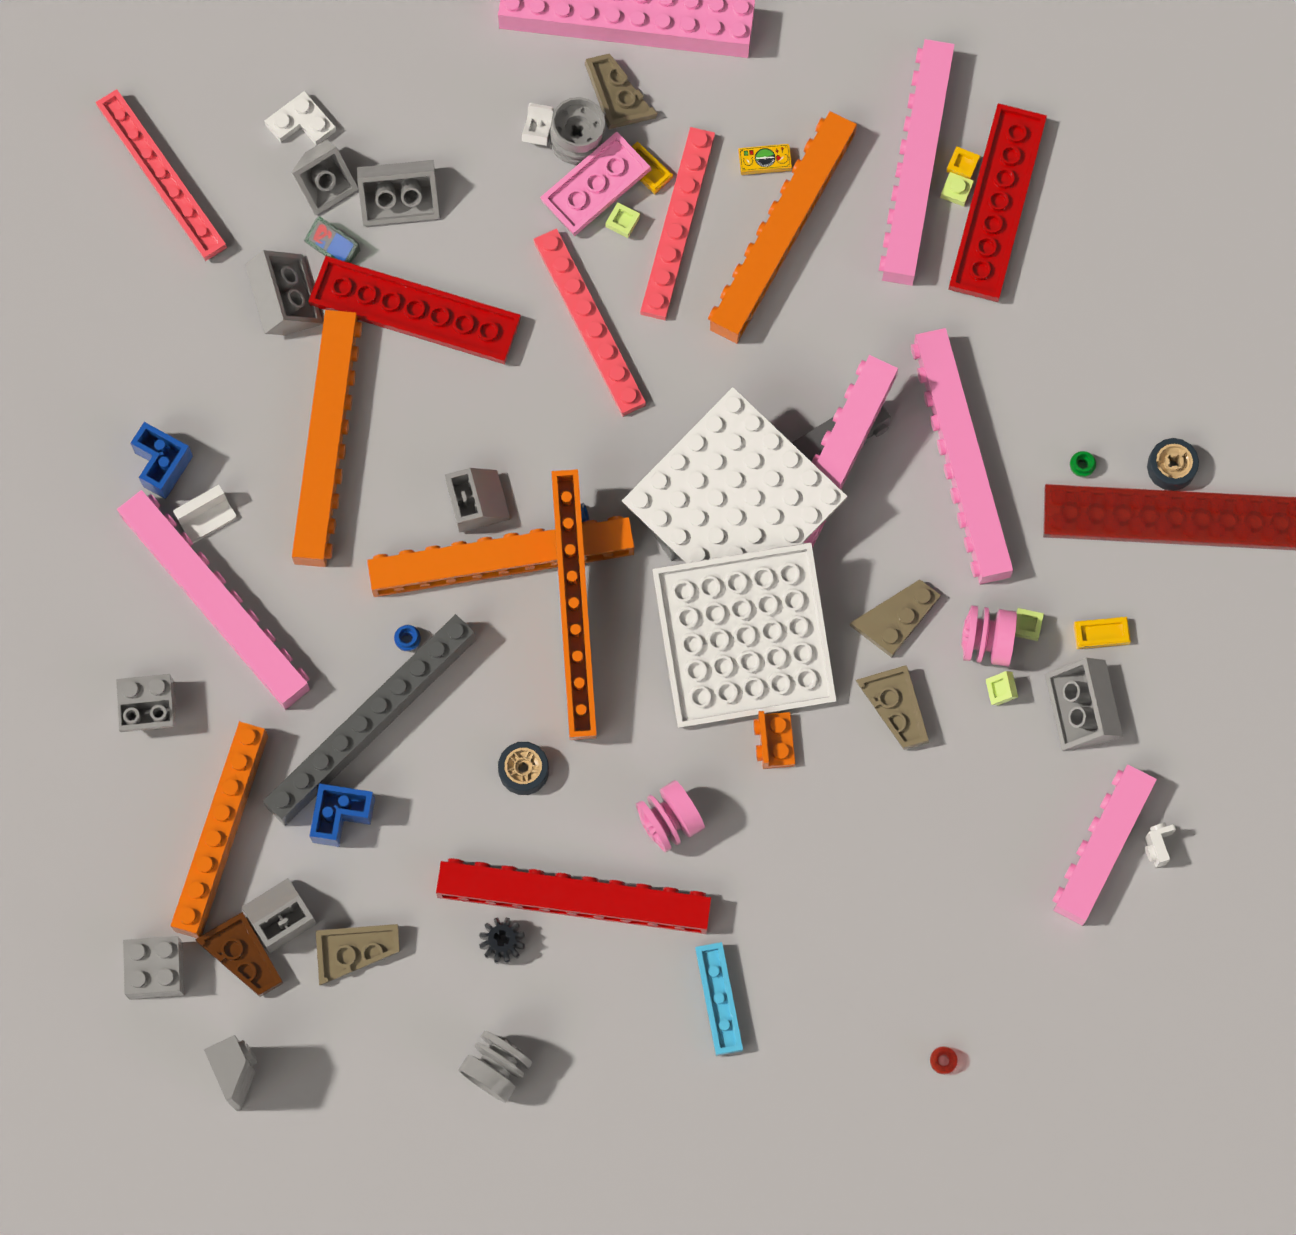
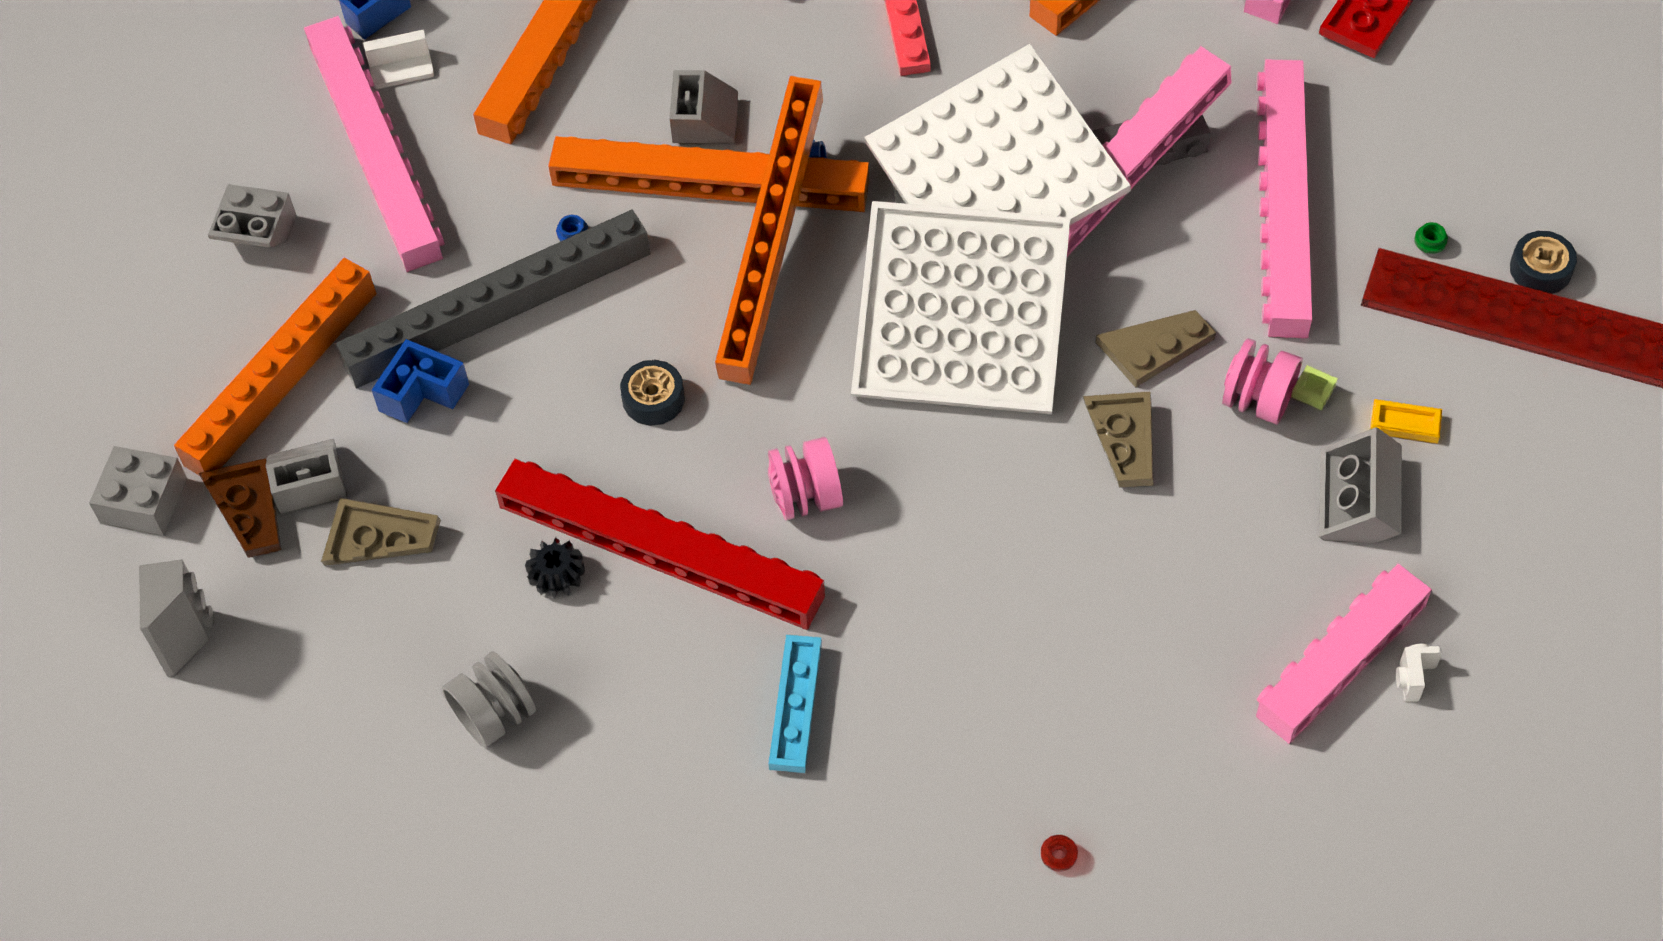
camera: 20 degrees right, 15 degrees down
orange bracket [753,711,795,769] -> none
yellowish green plate [986,671,1018,705] -> none

